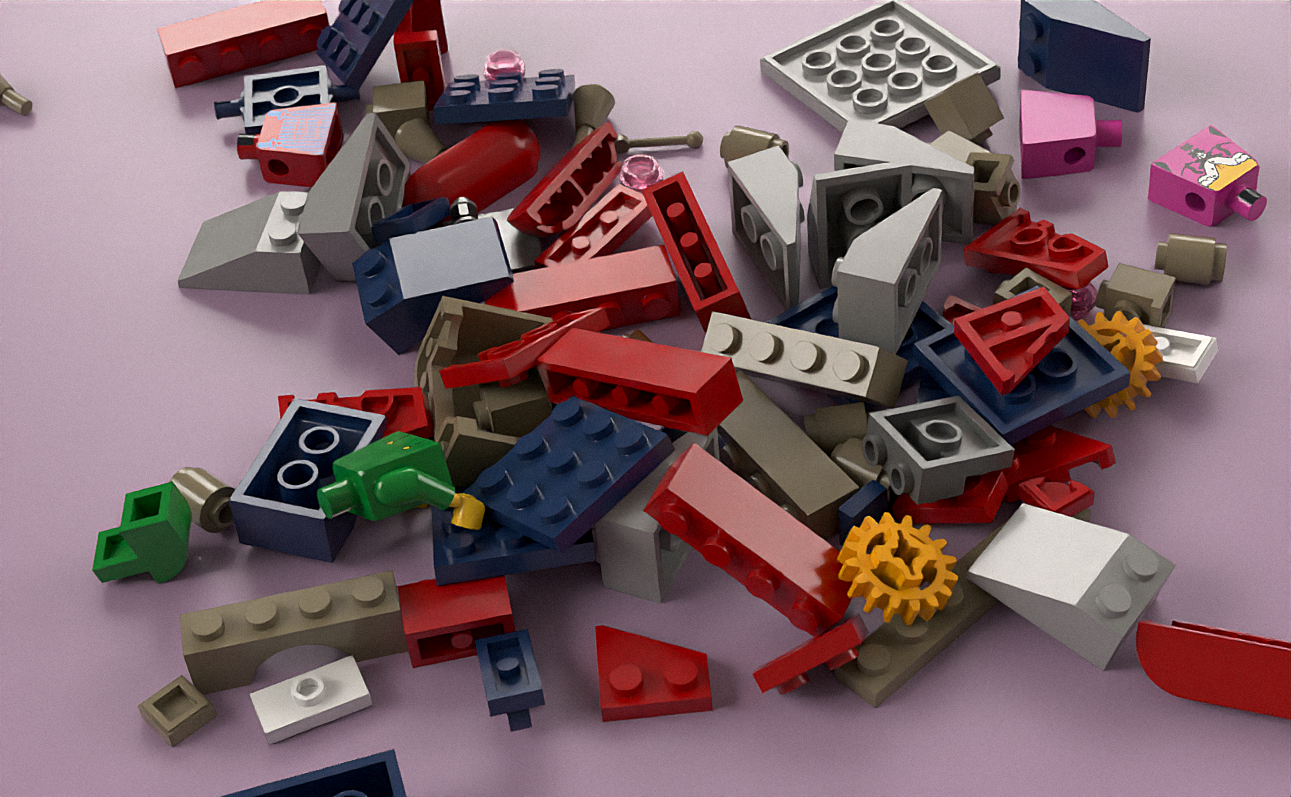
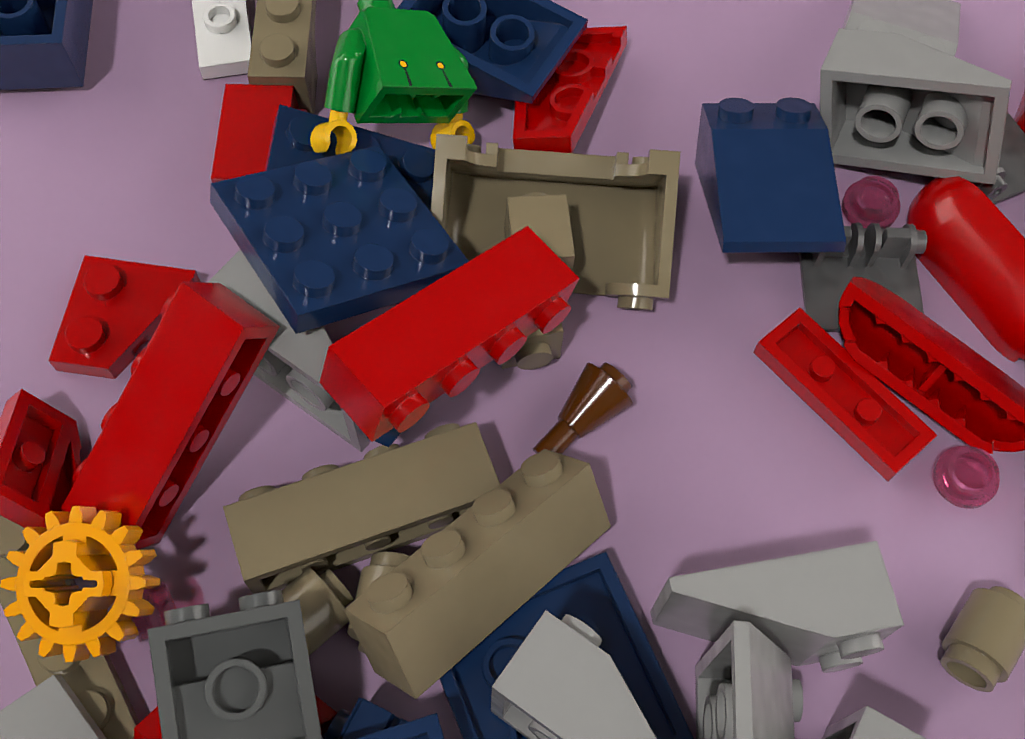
camera: 95 degrees right, 20 degrees up
dark blue tile [371,197,450,243] -> none
red wing [439,307,610,389] -> none
dark blue plate [475,629,545,732] -> none
brick [484,244,680,331] -> none
red brick [641,171,752,334] -> none
dark blue tile [838,480,887,546] -> none

